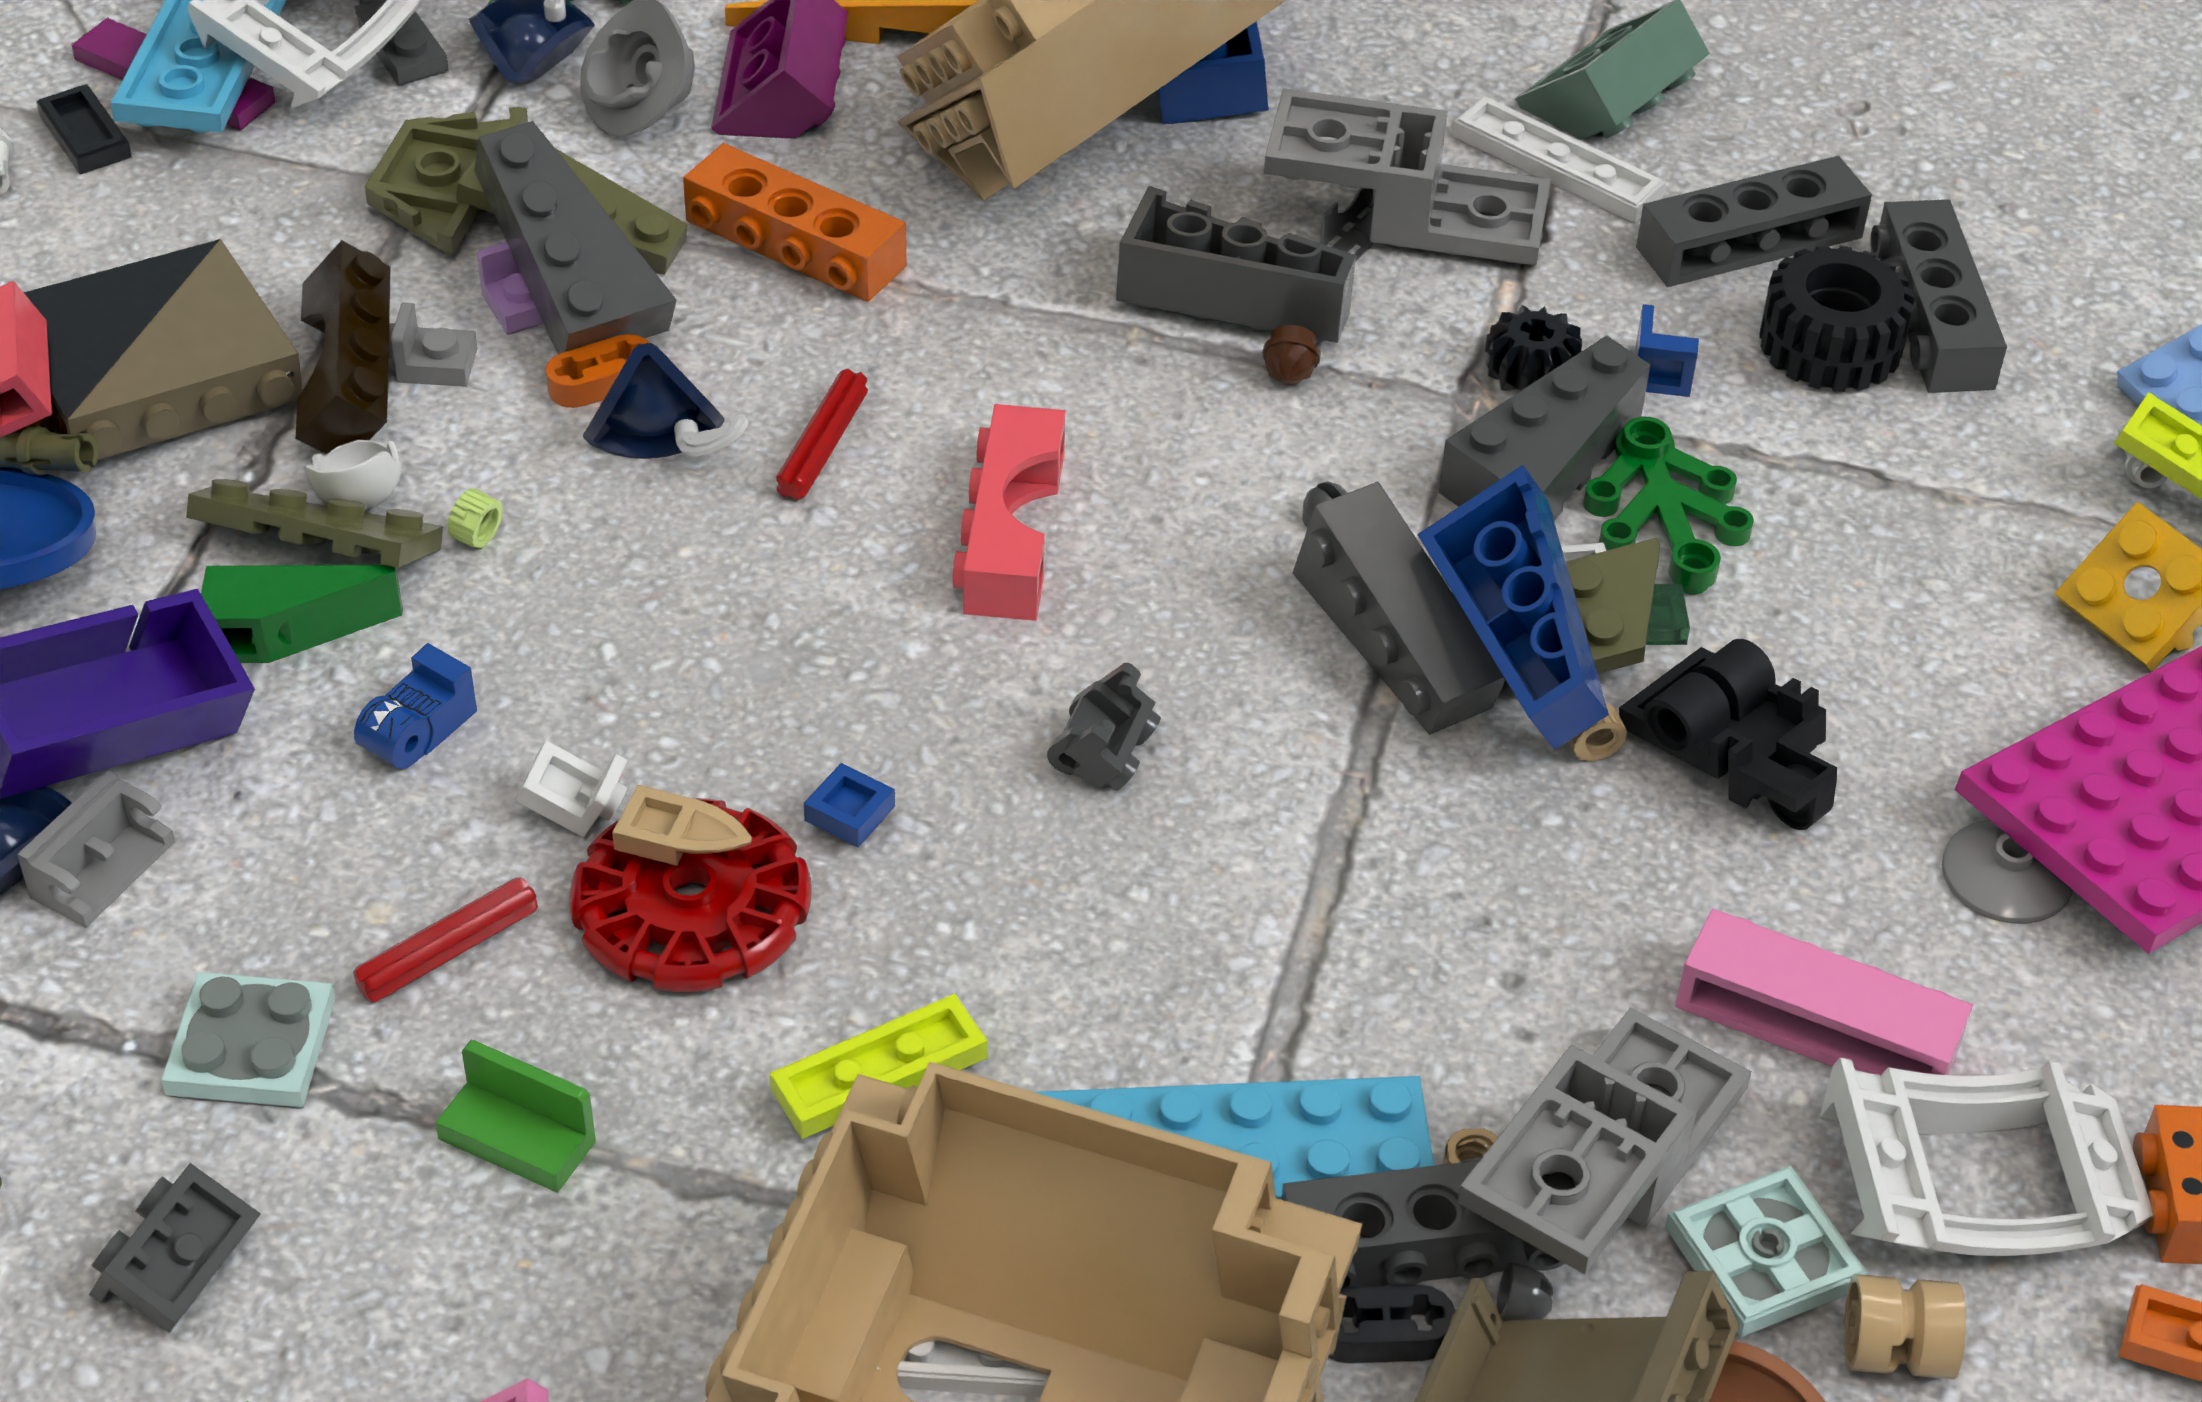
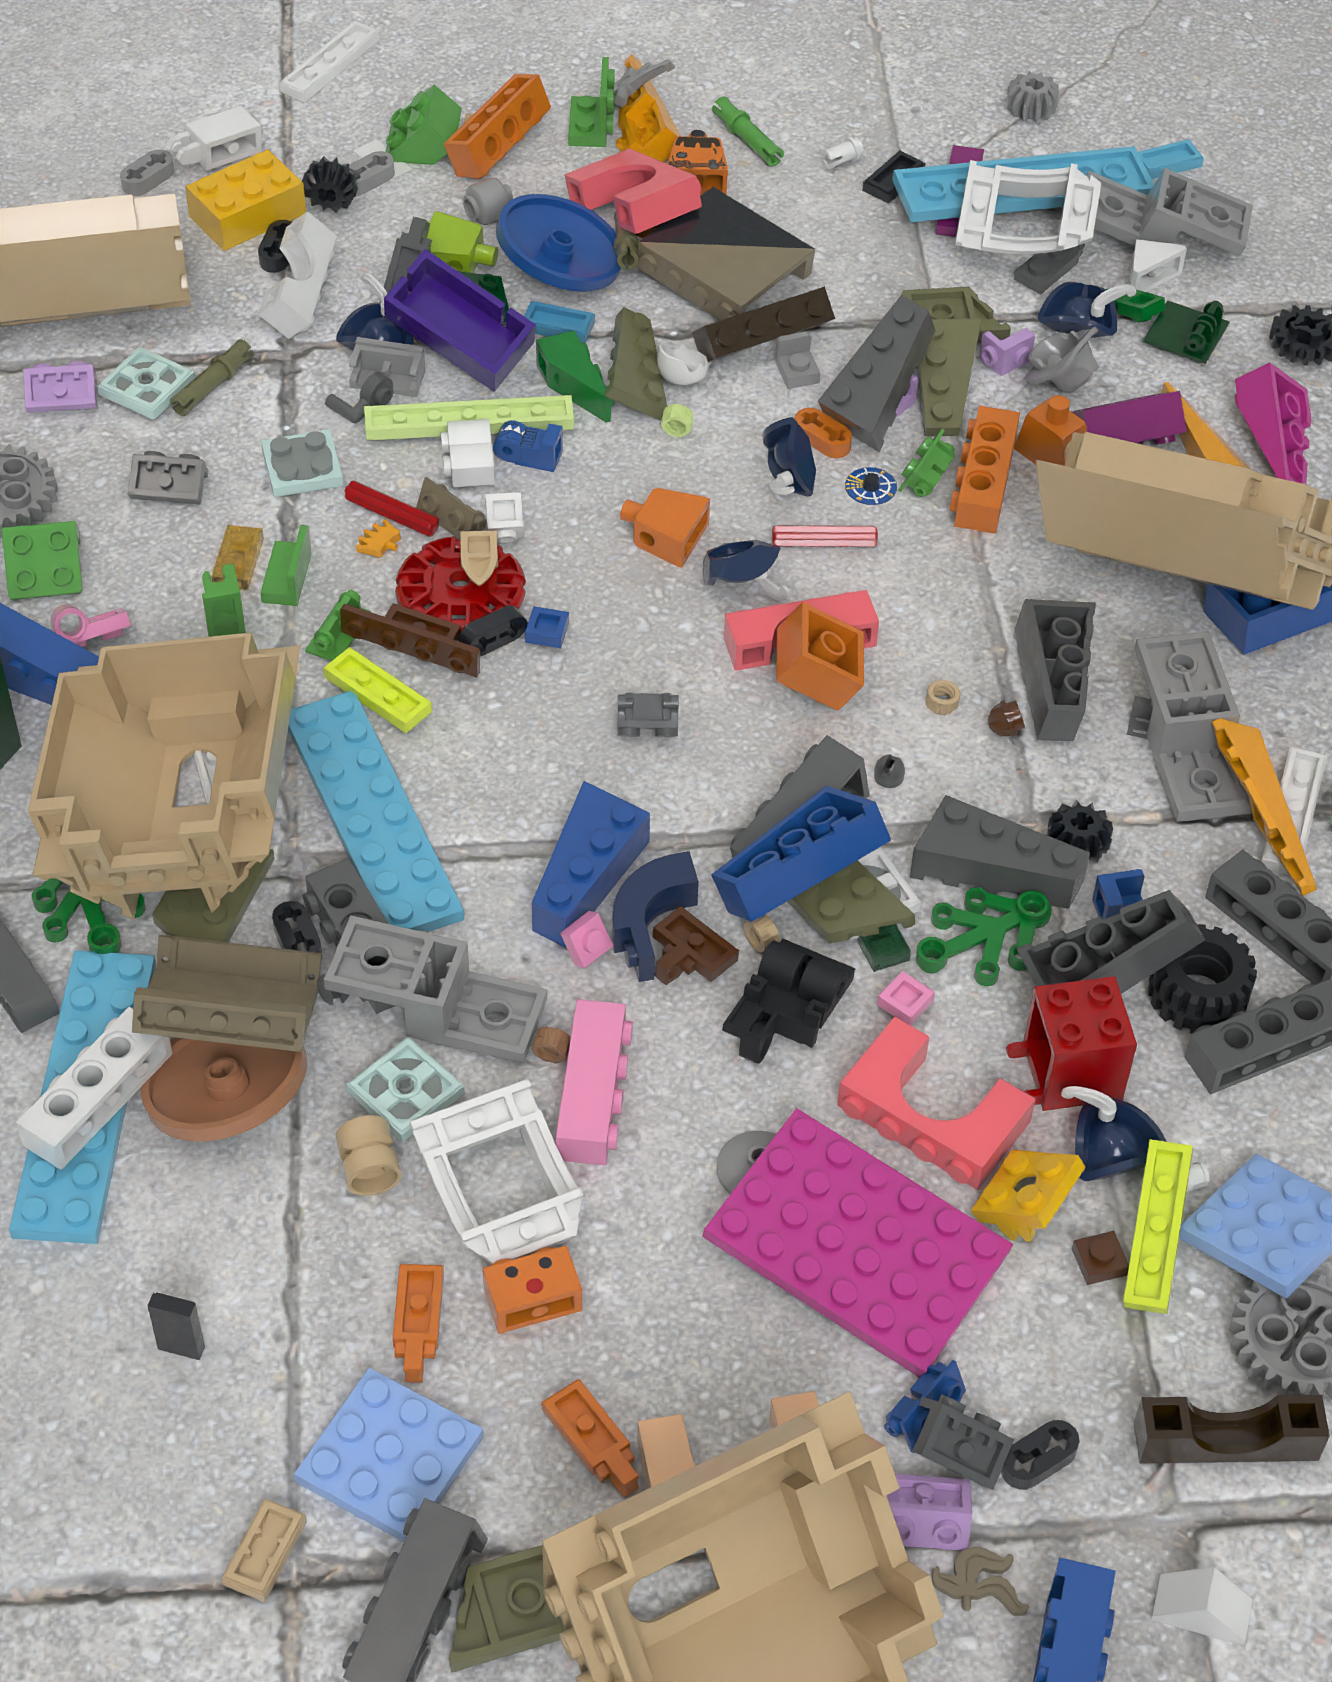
camera: 70 degrees right, 5 degrees up
none -> bright green hinge [202,563,246,637]
none -> clear yellow plate [211,525,264,590]
none -> bright green hinge [305,590,371,661]
none -> dark grey plate [325,372,394,423]
none -> reddish brown bracket [340,603,480,678]
none -> light orange piece [356,519,401,558]
none -> yellowish green plate [364,395,574,441]
none -> dark tan hinge [416,477,487,539]
none -> white brick [441,419,495,487]
none -> black beam [458,605,528,657]
none -> dark azure tile [524,301,595,343]
none -> blue wedge [532,781,650,948]
none -> medium nougat axle [532,1026,571,1063]
none -> bright pink plate [560,911,614,968]
none -> dark blue arch [612,851,699,982]
none -> orange torso [620,488,710,568]
none -> reddish brown hinge [652,906,739,985]
none -> dark blue hat [703,539,789,601]
none -> orange brick [776,602,864,711]
none -> coral arch [837,1017,1035,1190]
none -> blue piece [845,467,897,505]
none -> bright pink plate [877,971,935,1025]
none -> bright green hinge [898,429,955,497]
none -> tan axle [925,680,961,716]
none -> lavender bracket [979,328,1035,376]
none -> red container [1006,976,1137,1111]
none -> orange torso [1014,395,1087,466]
none -> dark grey wedge [1017,890,1205,994]
none -> dark blue hat [1061,1086,1167,1181]
none -> light orange wedge [1212,718,1317,896]

